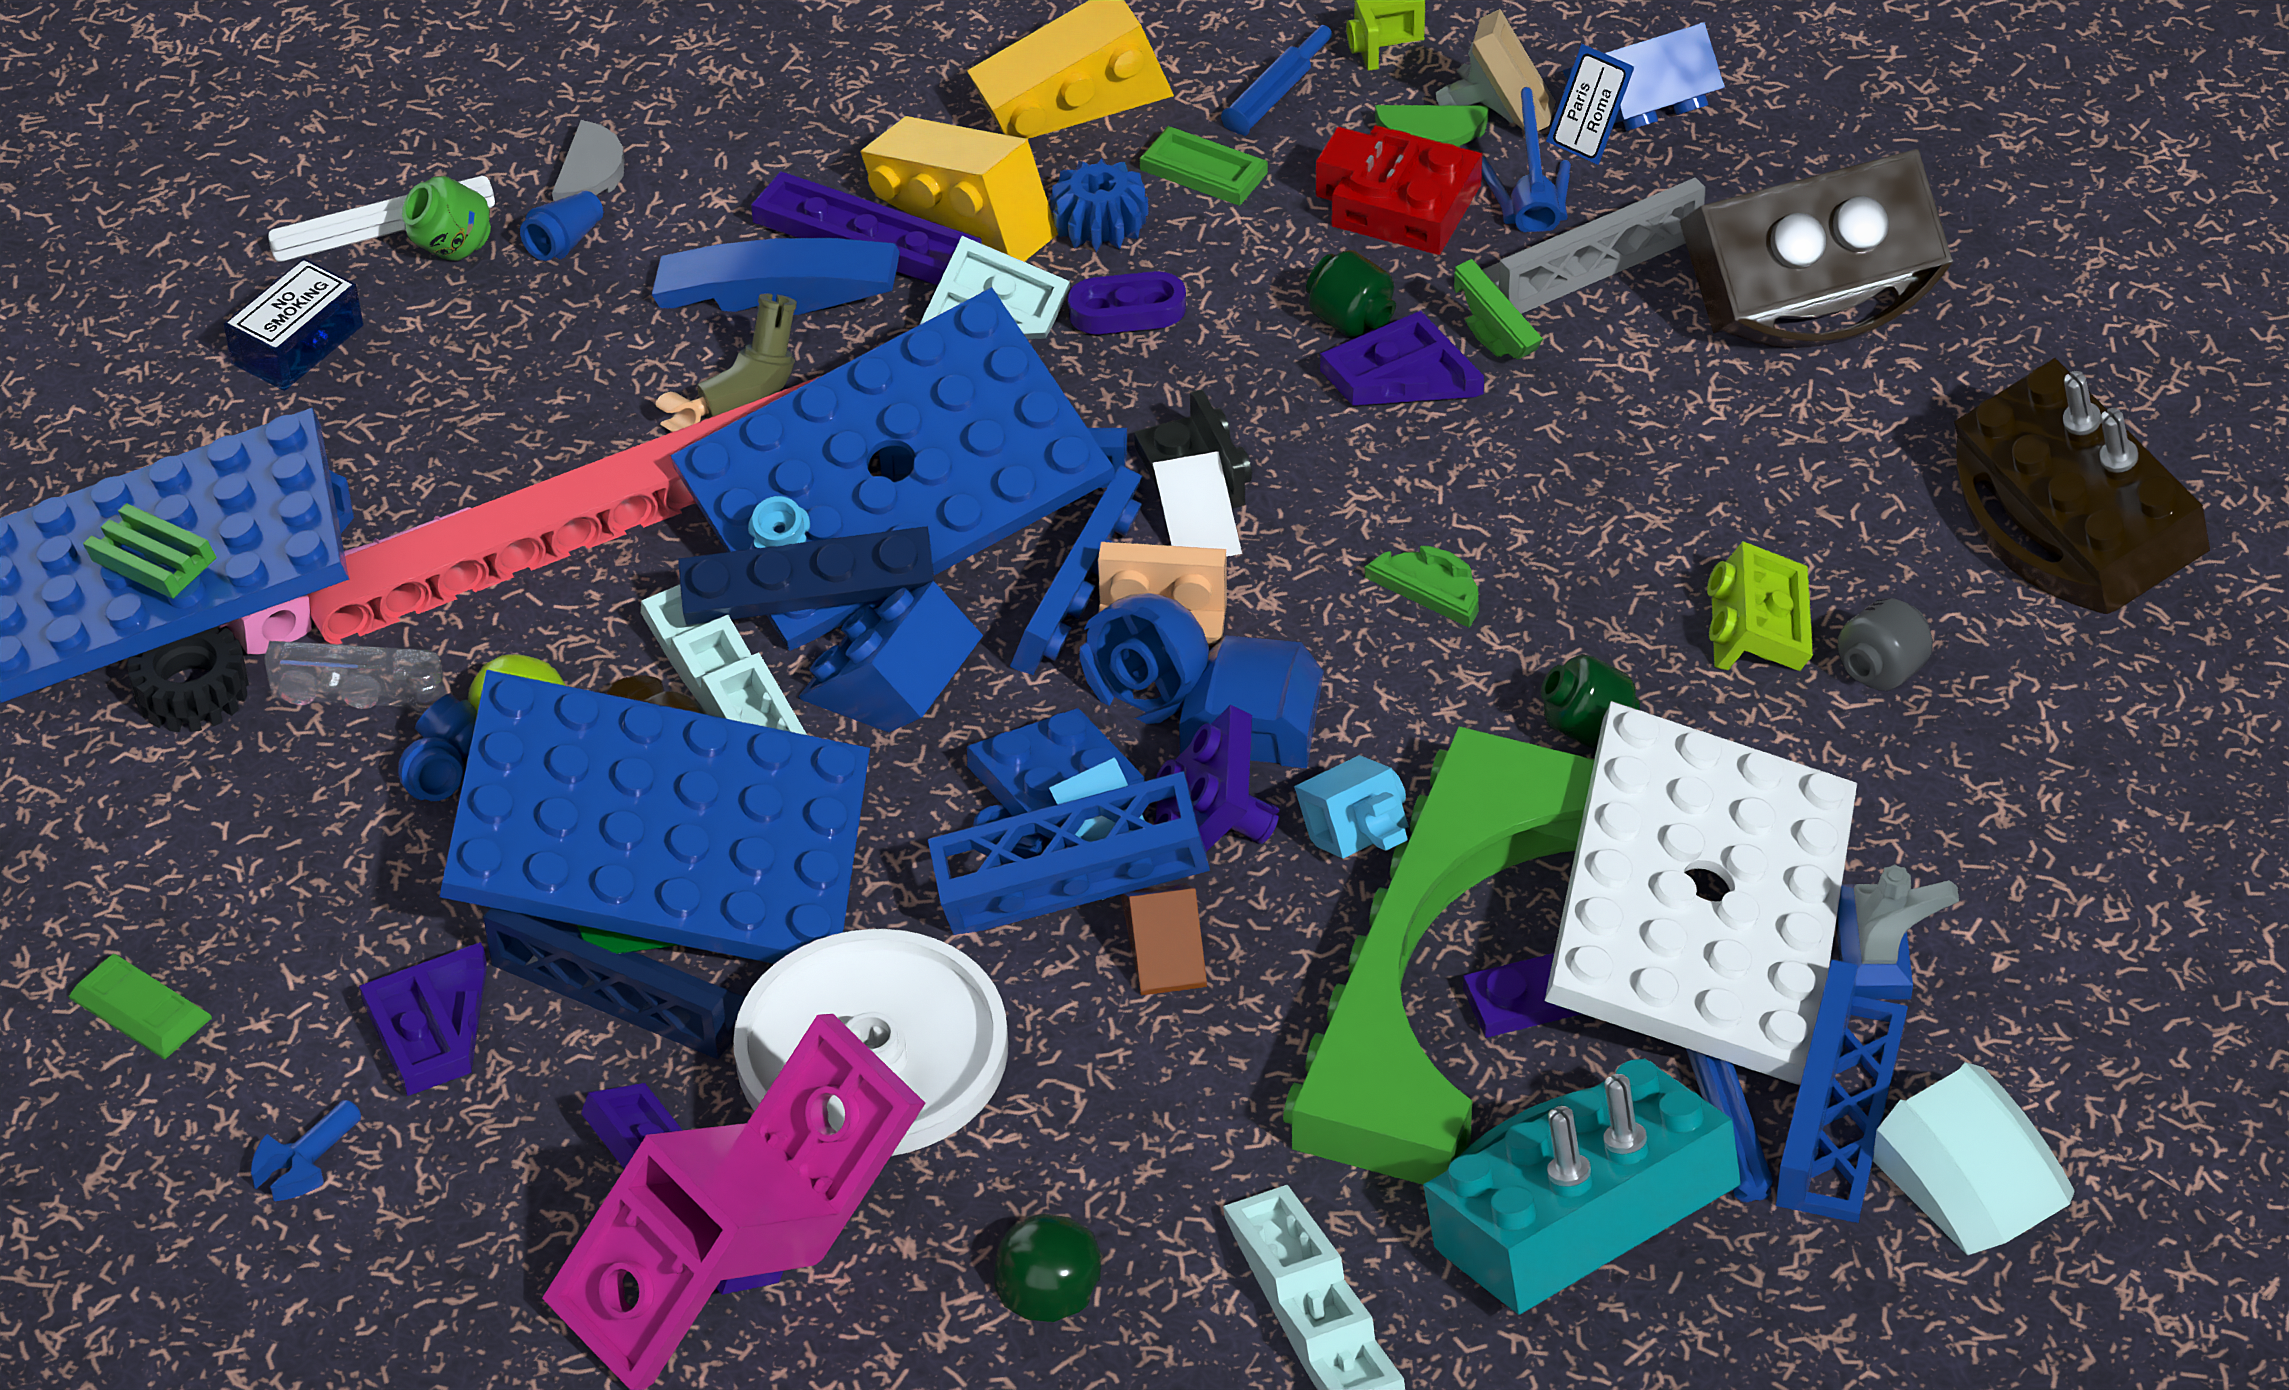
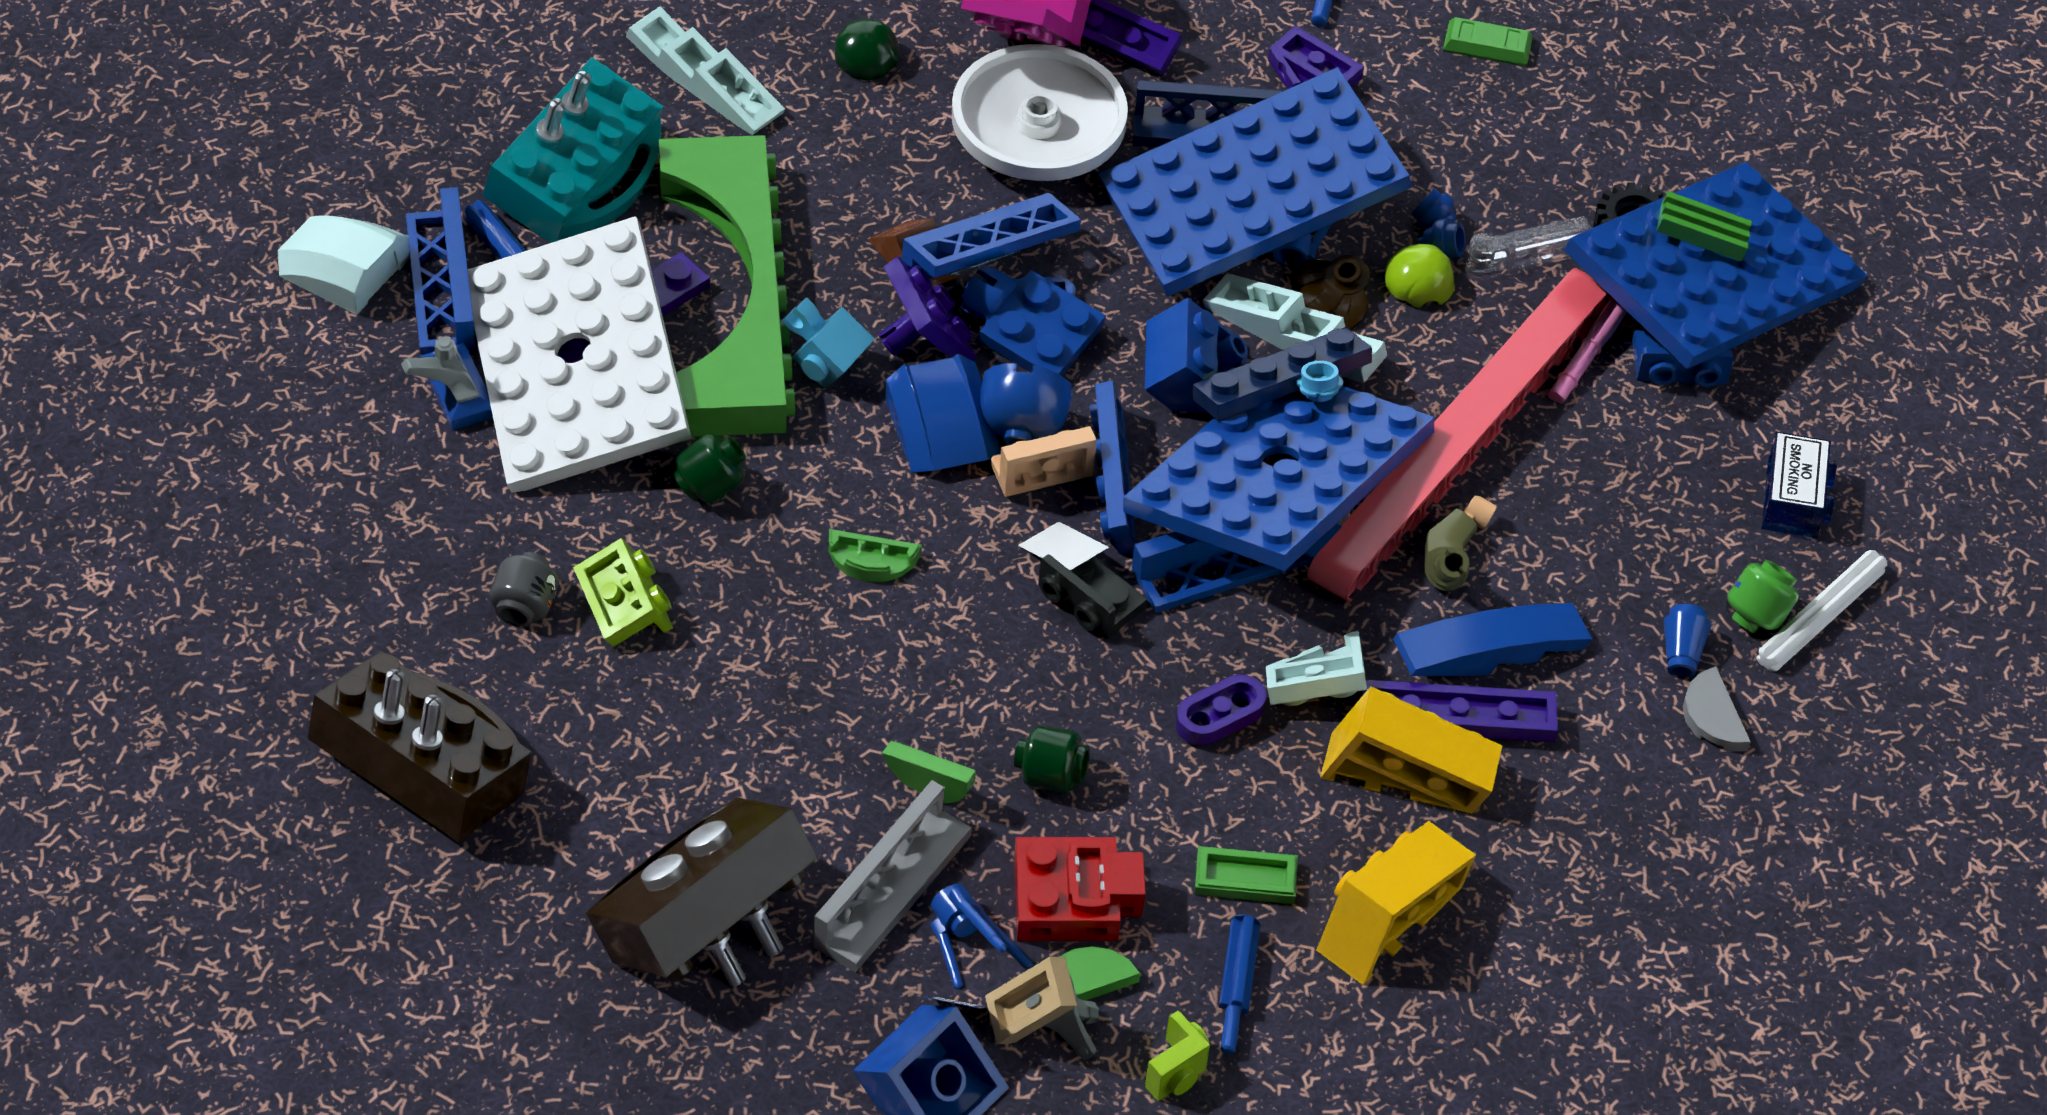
camera: 150 degrees right, 5 degrees up
blue gear [1050,158,1149,253] -> none
dark purple wing [1320,310,1484,406] -> none

